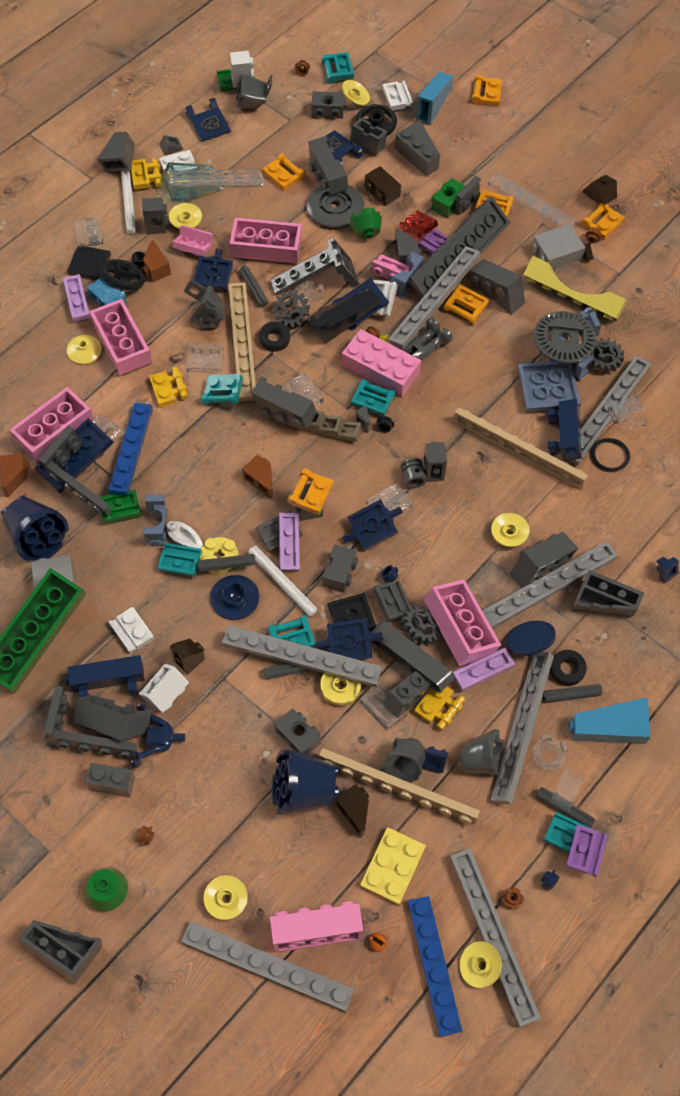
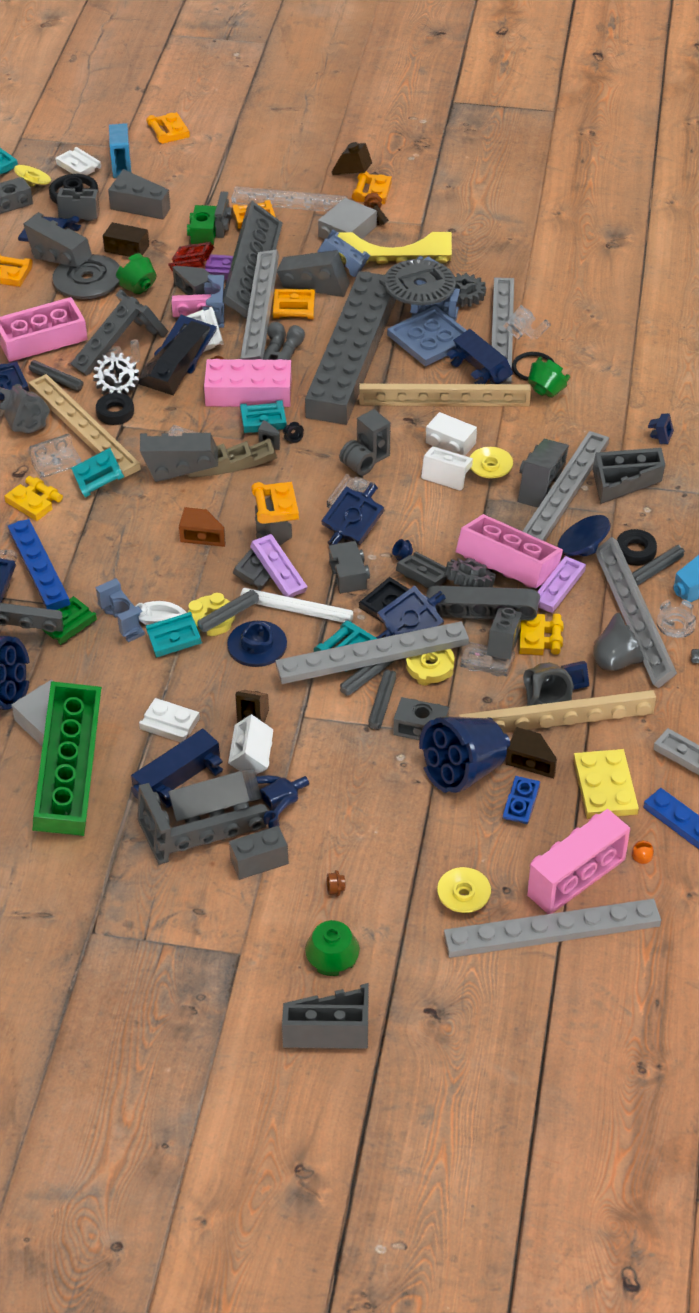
camera: 30 degrees left, 15 degrees down
none -> dark grey brick [305,271,397,425]
none -> sand blue piece [317,229,371,277]
none -> dark grey axle [368,670,396,730]
none -> white panel [421,446,473,490]
none -> white brick [426,412,477,456]
none -> blue slope [503,776,540,824]
none -> green cone [528,357,571,398]

